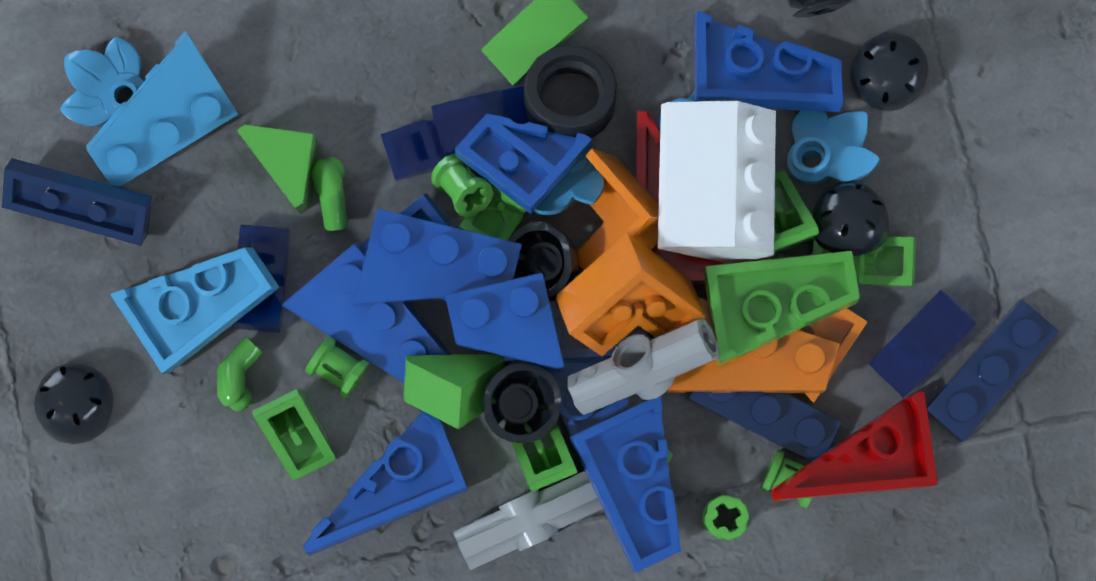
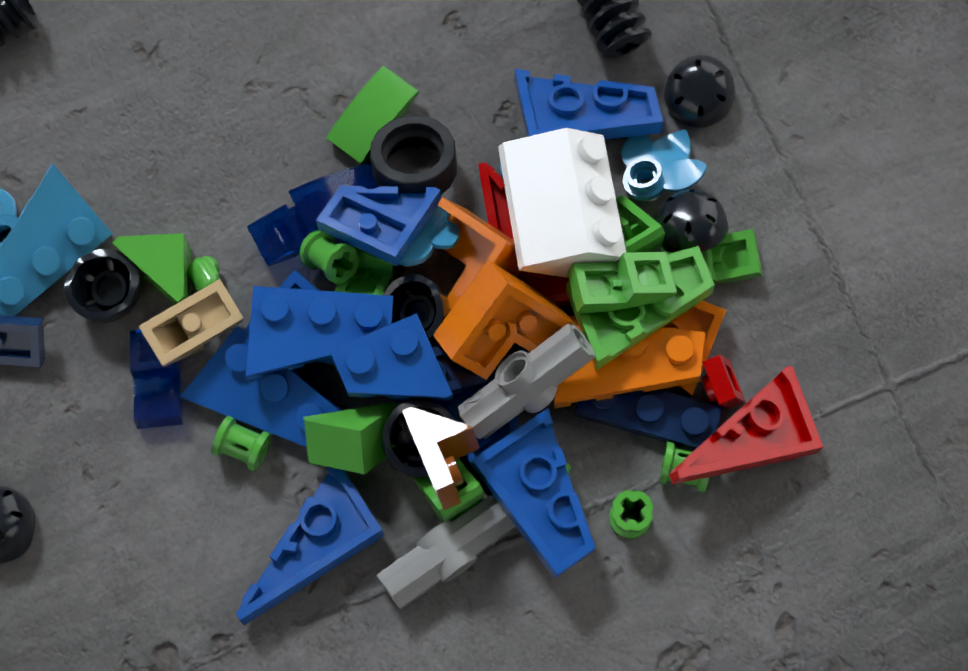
camera: 10 degrees left, 10 degrees down
dark azure wing [110,247,280,374] -> none
bright green arm [217,336,263,412] -> none
bright green slope [252,389,337,481] -> none
clear blue slope [868,289,976,398] -> none
dark blue plate [926,299,1059,442] -> none
none -> black helmet [64,249,142,323]
none -> tan slope [139,279,244,367]
none -> slope [402,407,479,510]
none -> bright green slope [567,252,677,314]
none -> red plate [702,355,746,409]

